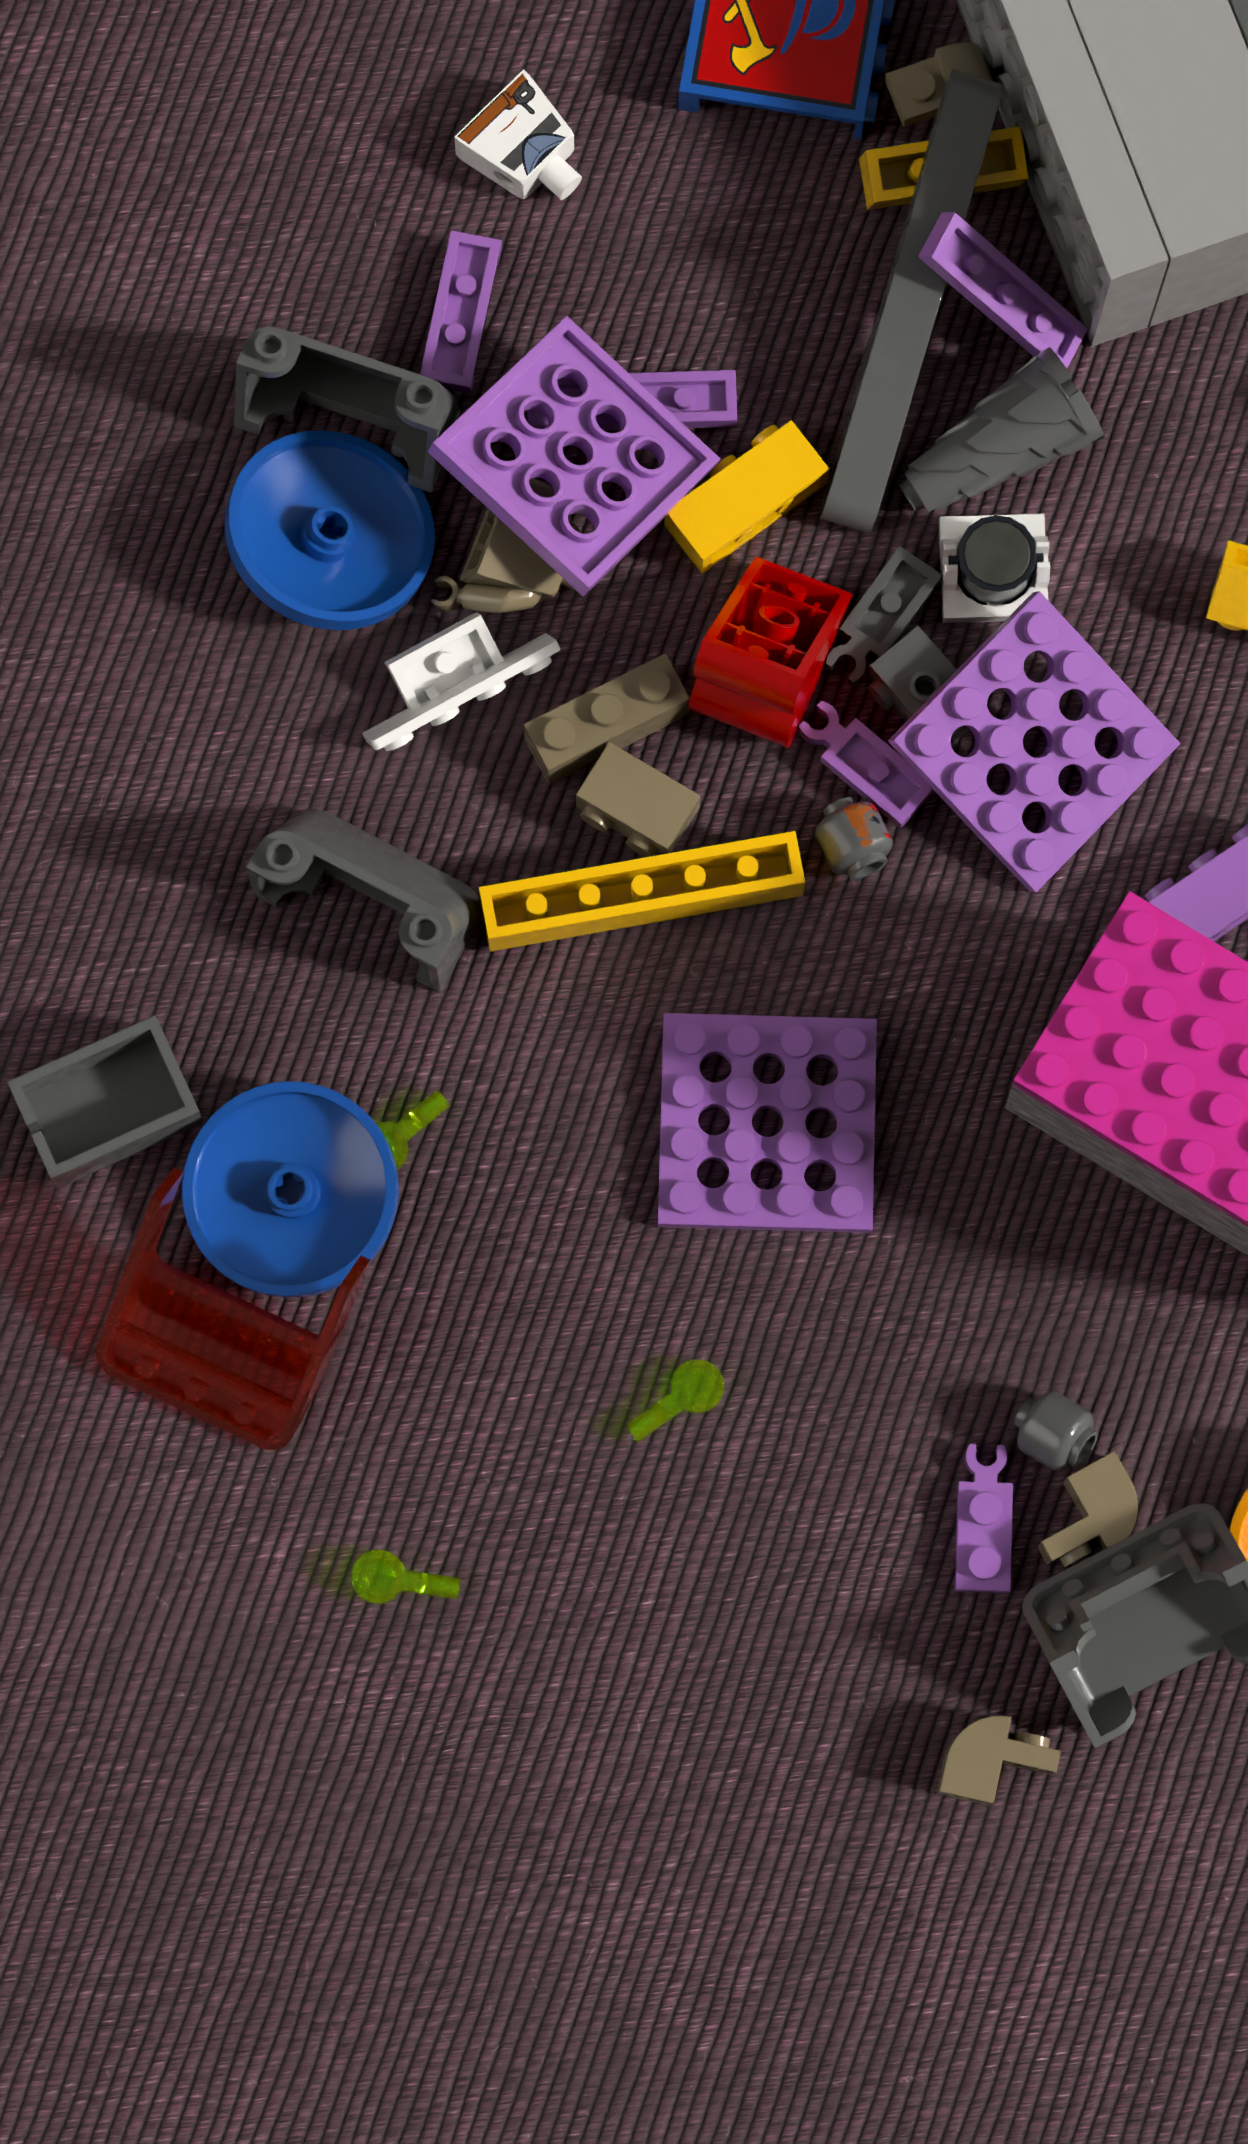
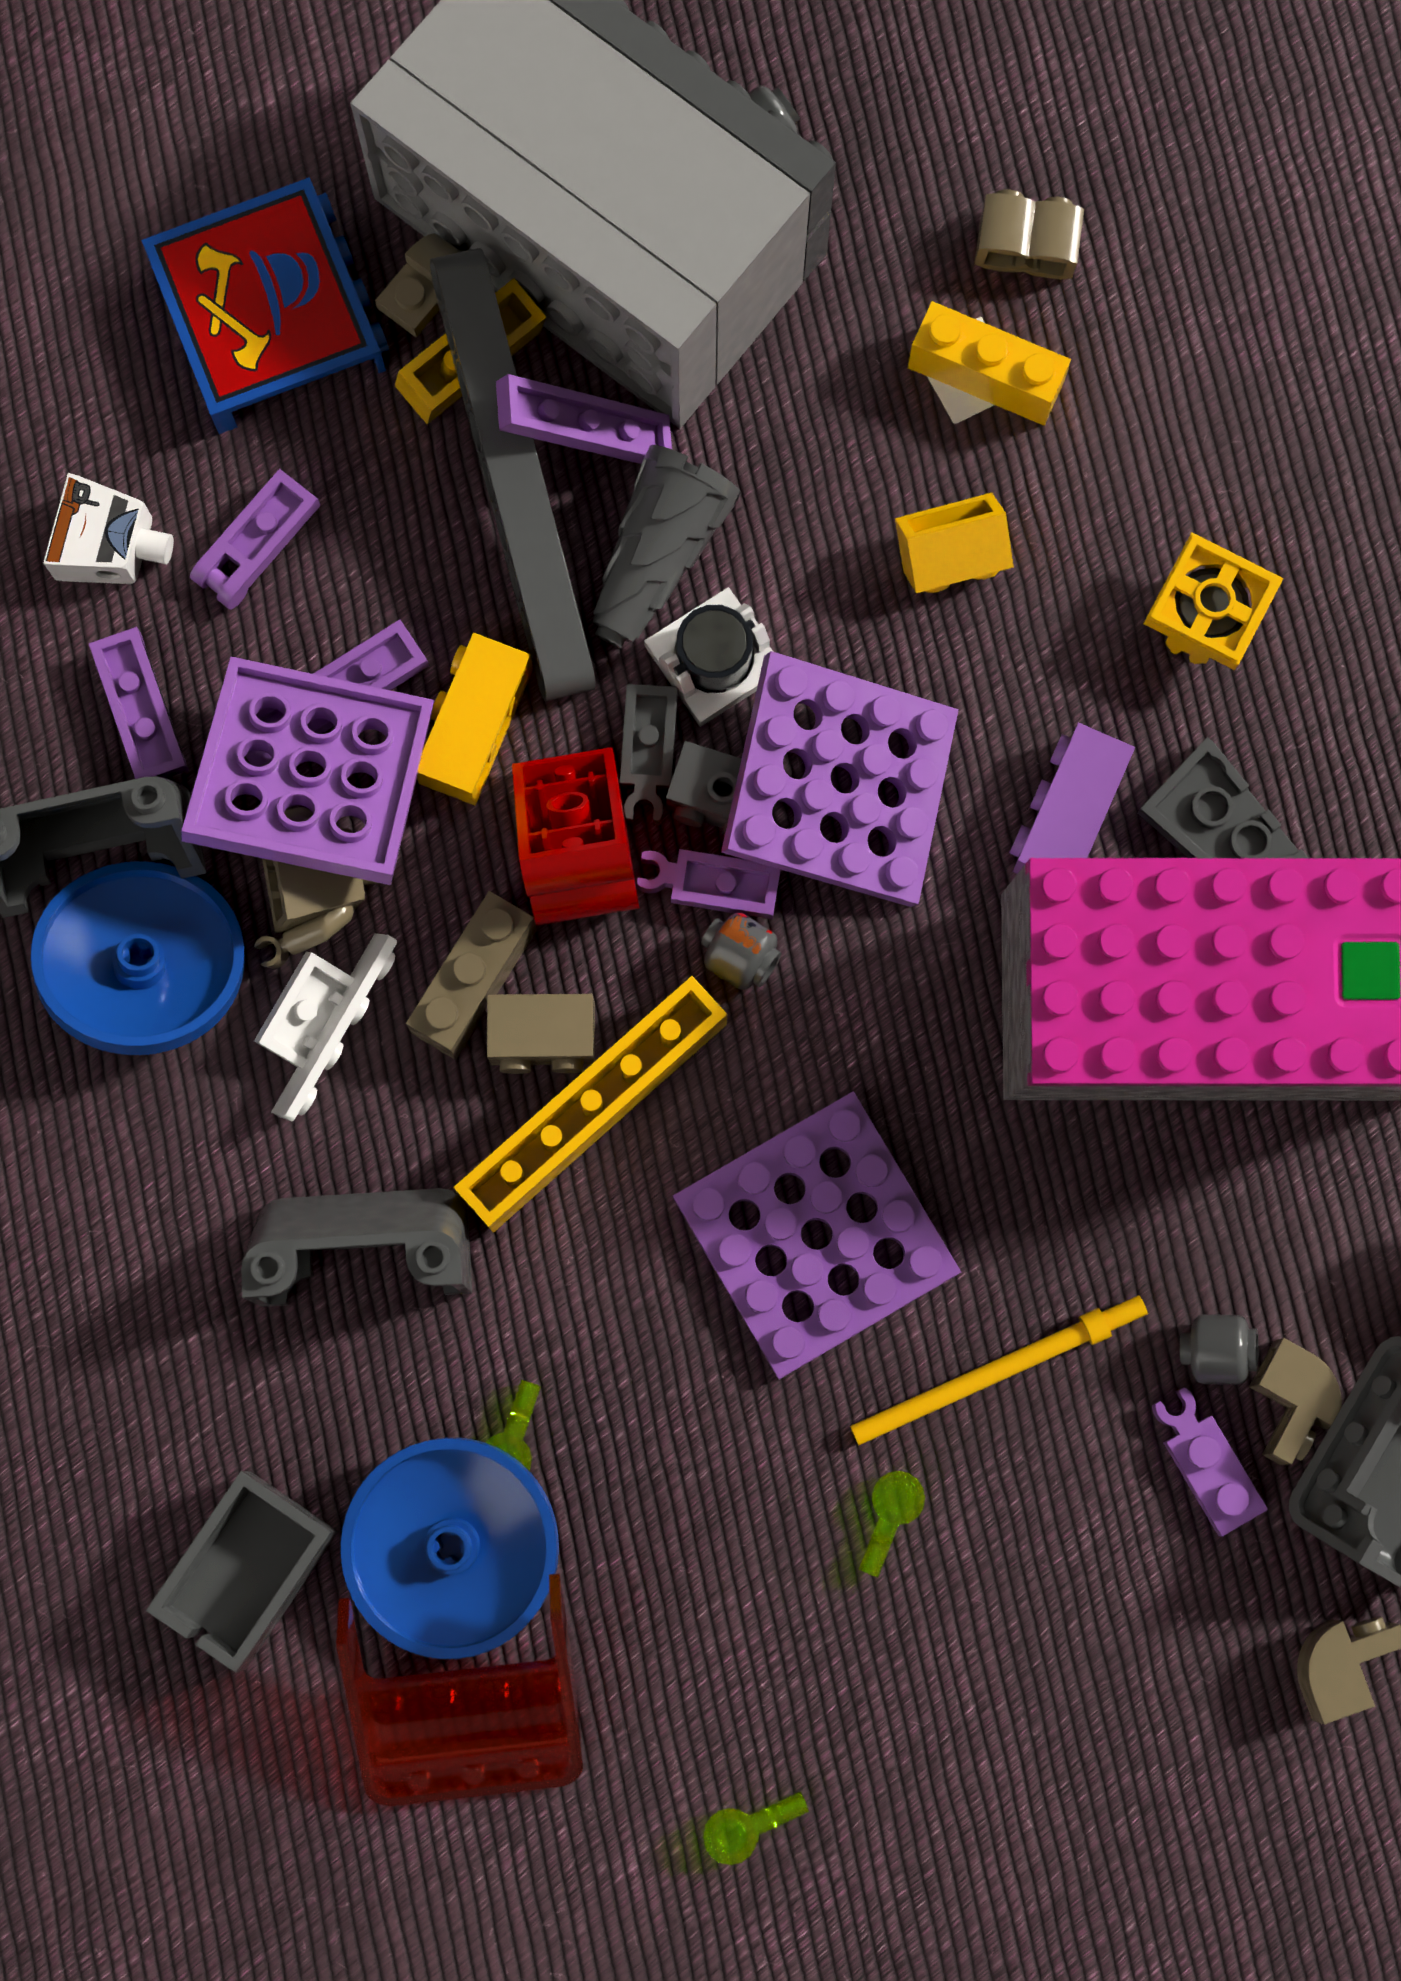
camera: 30 degrees left, 0 degrees up
none -> medium lavender plate [190,469,321,610]
none -> yellow bar [850,1295,1148,1445]

